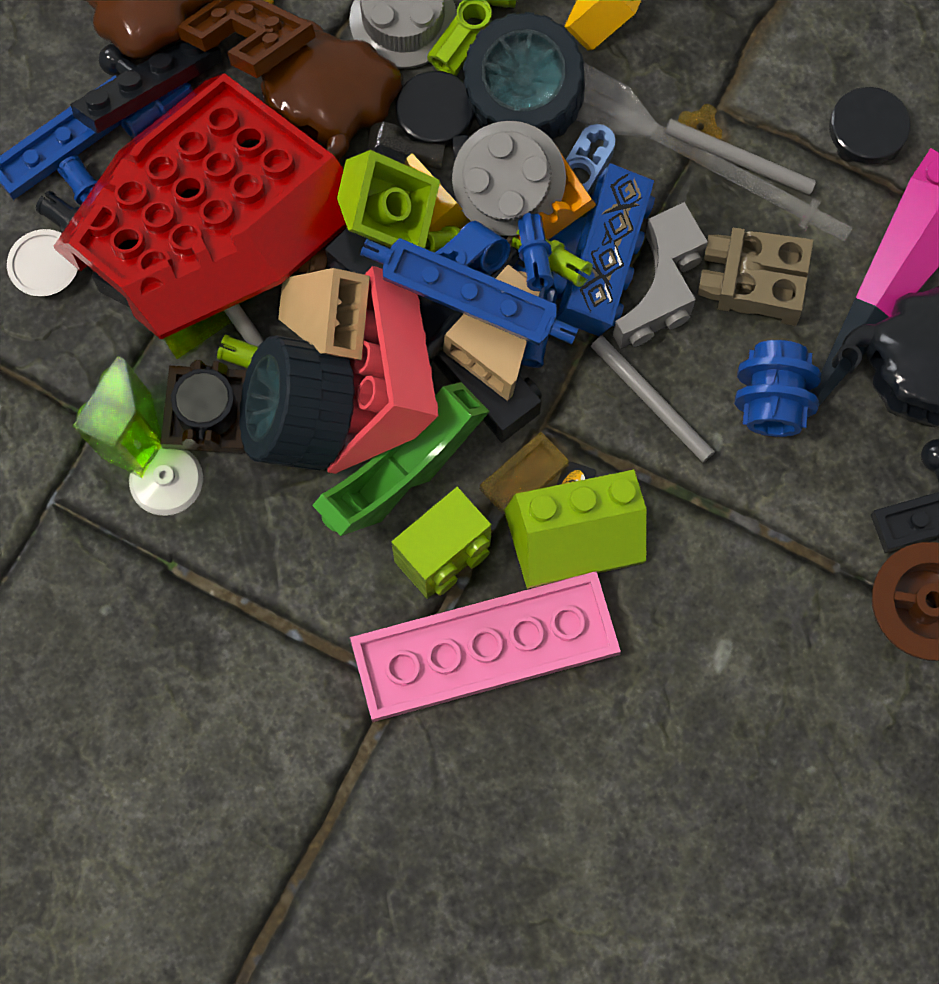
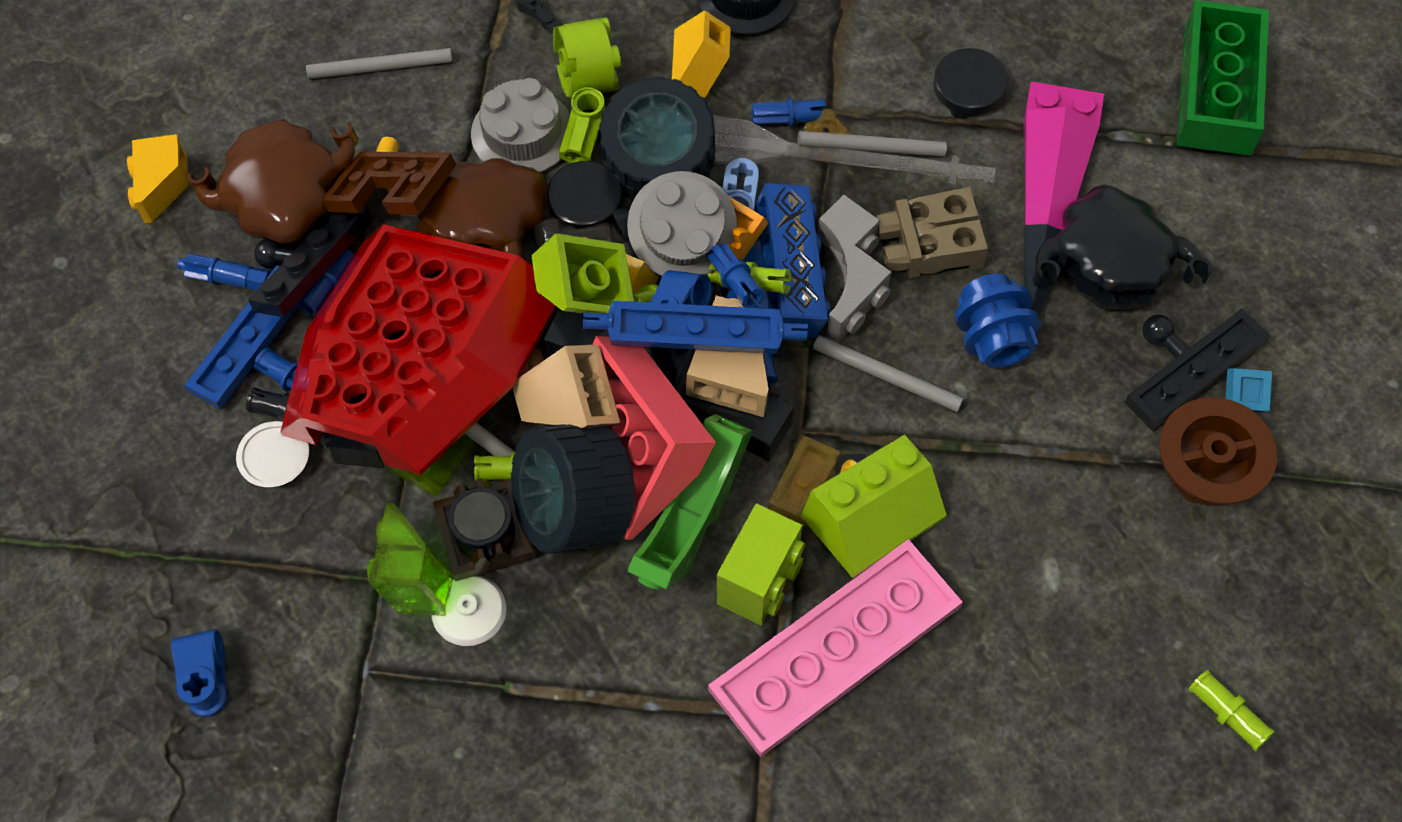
camera: 20 degrees left, 10 degrees down
none -> blue piece [177,253,271,290]
none -> blue axle [752,98,826,127]
none -> lime pin [1188,670,1275,752]

